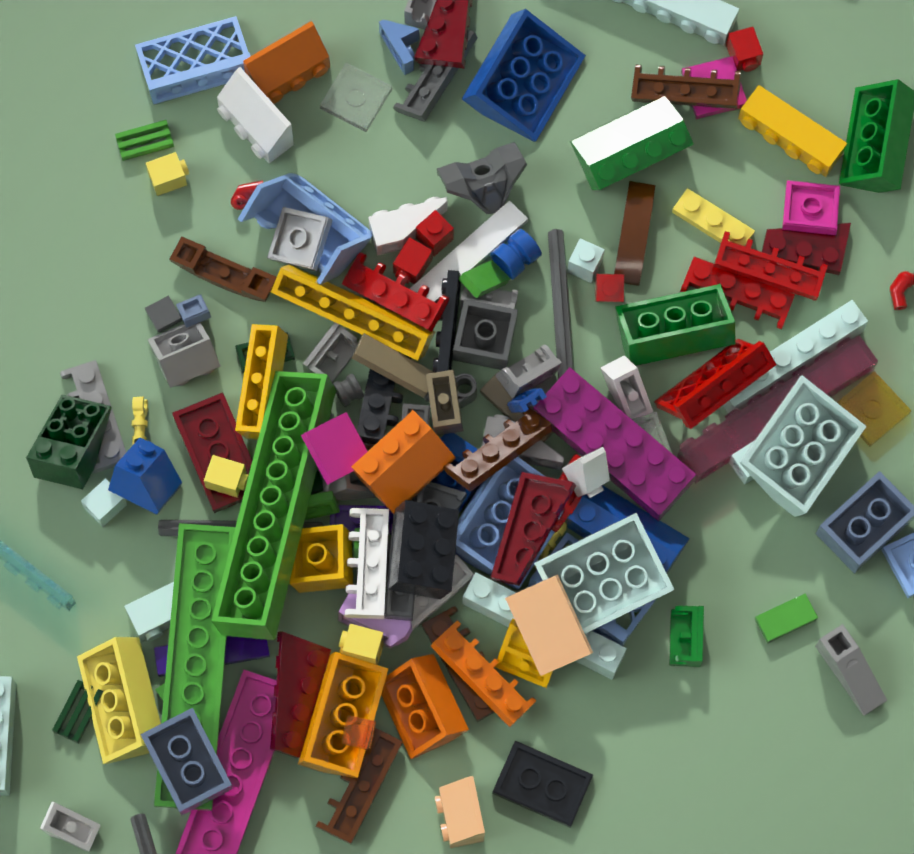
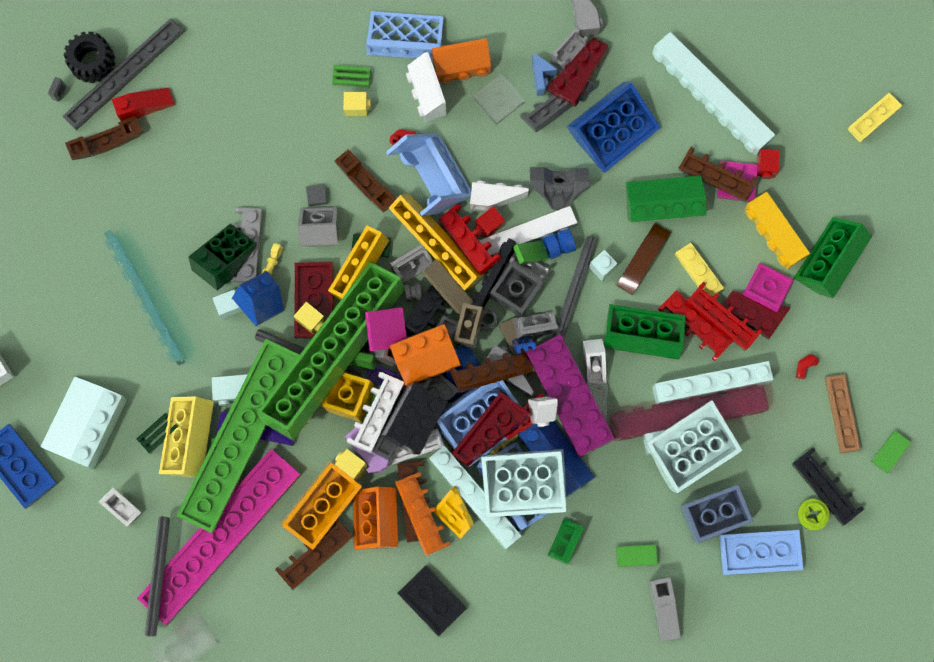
camera: 25 degrees right, 5 degrees up
sand blue brick [140,708,233,816] -> none
sand blue tile [176,294,211,328] -> none
light grey tile [267,207,332,271] -> none
dark red wing [270,631,331,758] -> none
clear orange tile [341,715,376,751] -> none
red brick [416,210,454,256] -> none
light nougat slope [435,776,485,848] -> none
light nougat tile [505,574,593,676] -> none
red brick [595,274,624,302] -> none
red fence [654,339,776,429] -> none
clear yellow tile [837,371,911,447] -> none

